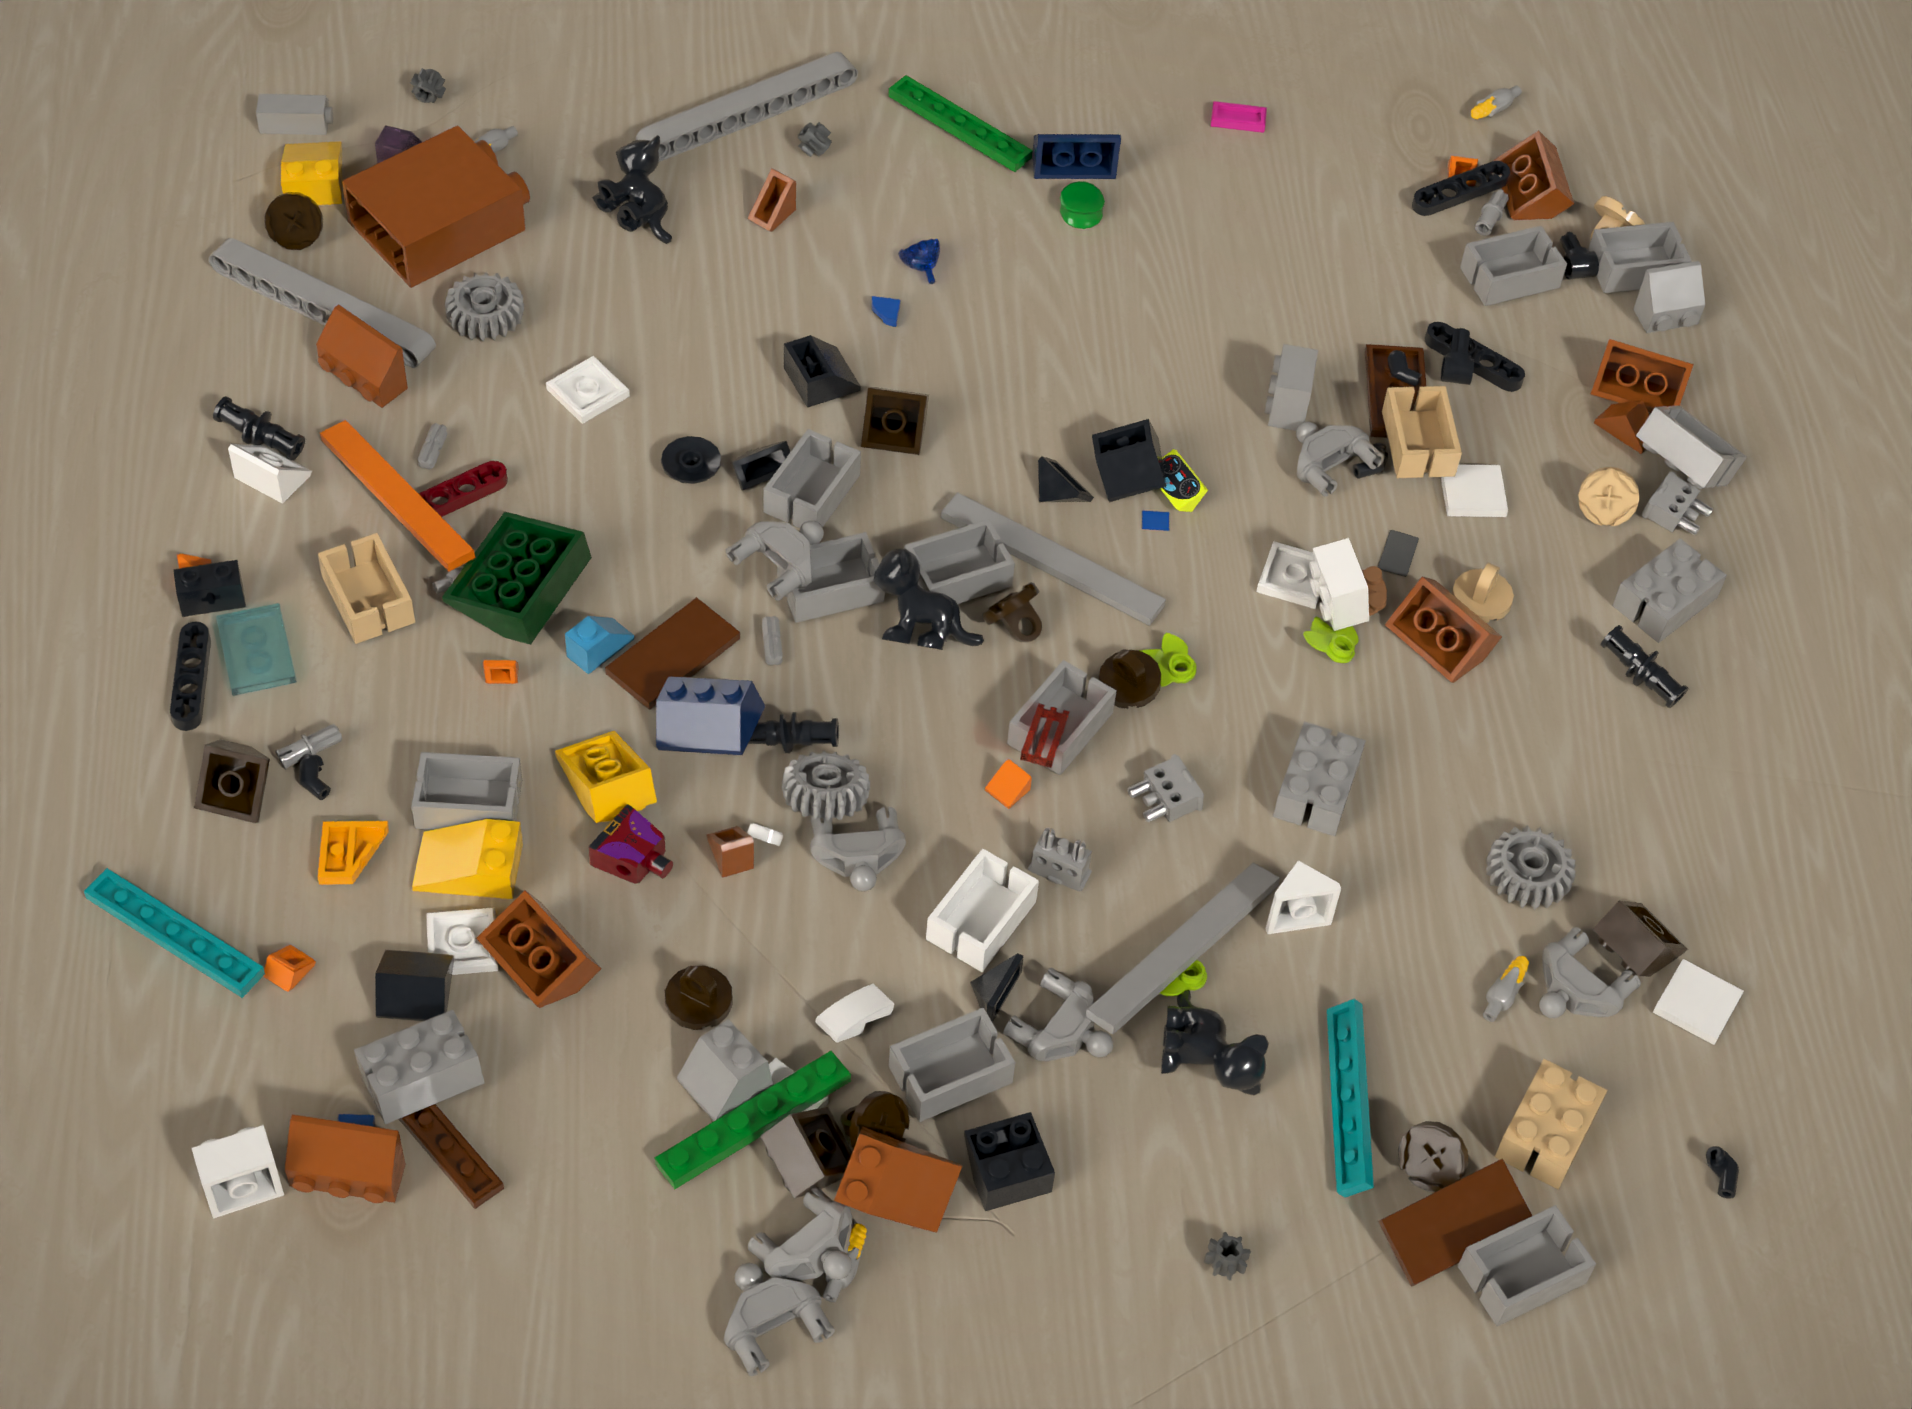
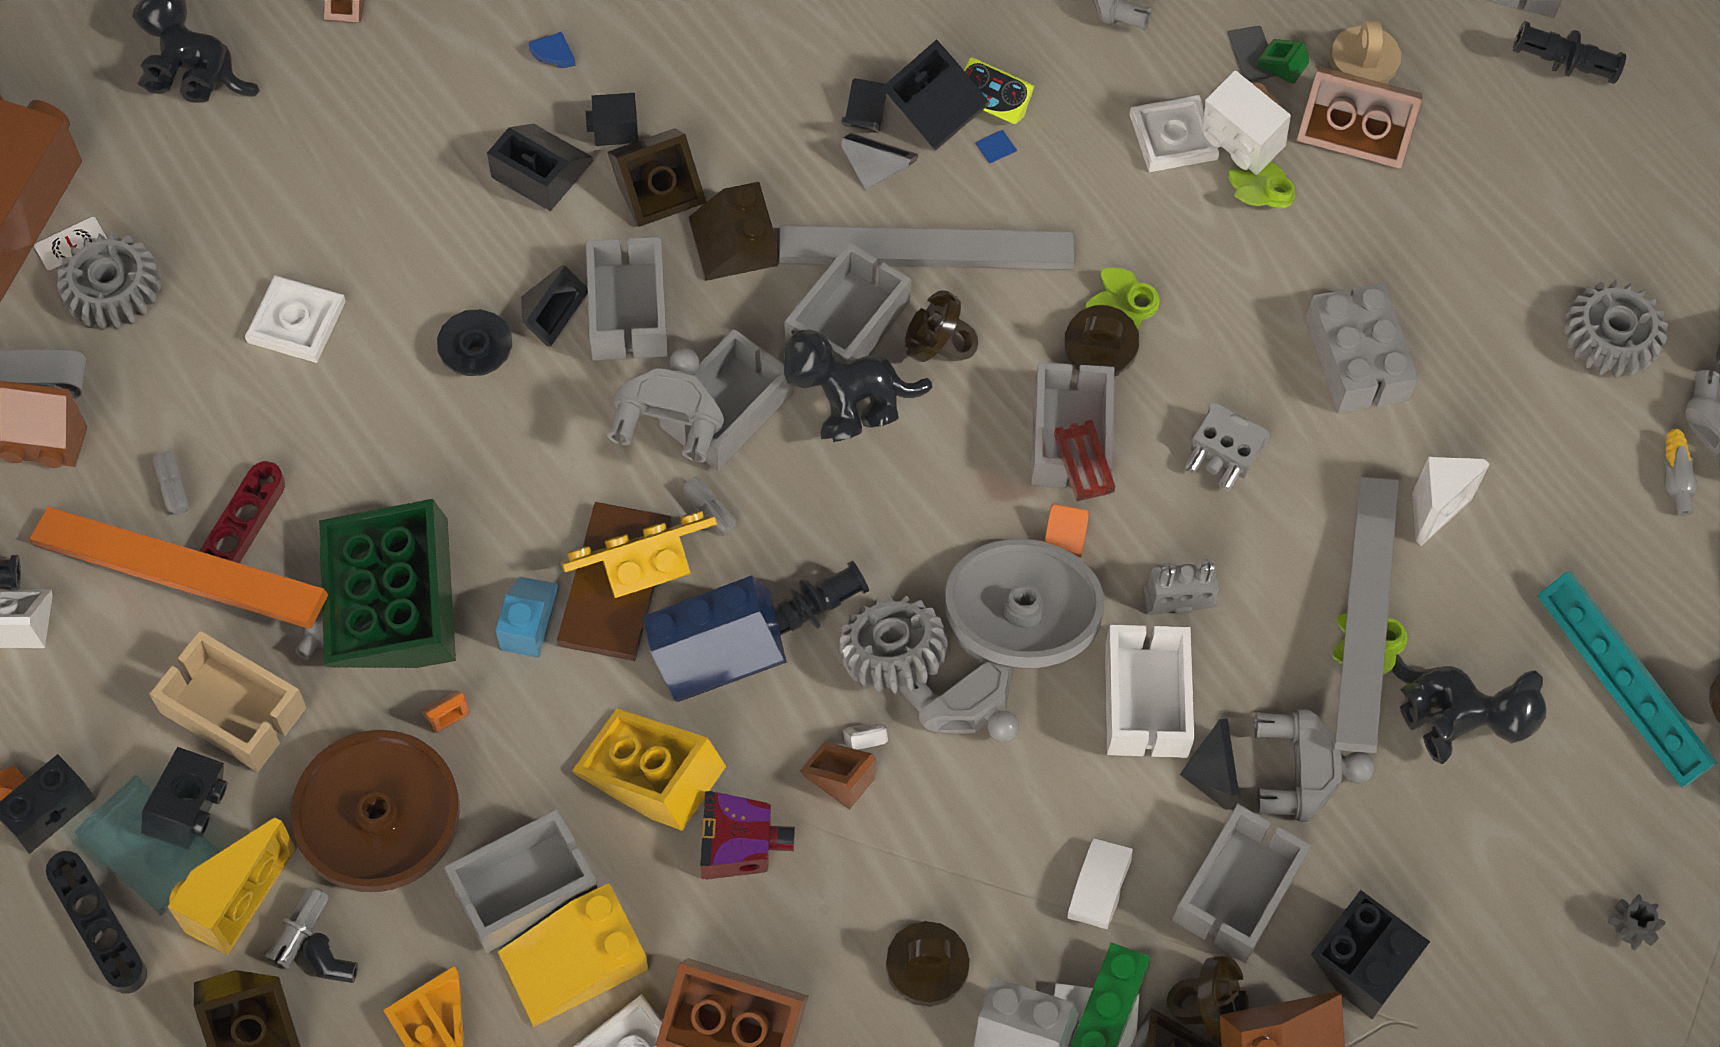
camera: 30 degrees left, 10 degrees up
none -> white sticker [34,217,107,271]
none -> black brick [141,747,228,850]
none -> yellow slope [168,817,296,955]
none -> reddish brown dish [291,730,460,892]
none -> yellow bracket [560,511,717,598]
none -> black brick [585,93,639,146]
none -> dark brown slope [689,182,777,281]
none -> black bracket [841,78,887,132]
none -> light grey dish [944,539,1104,668]
none -> green slope [1257,39,1309,83]

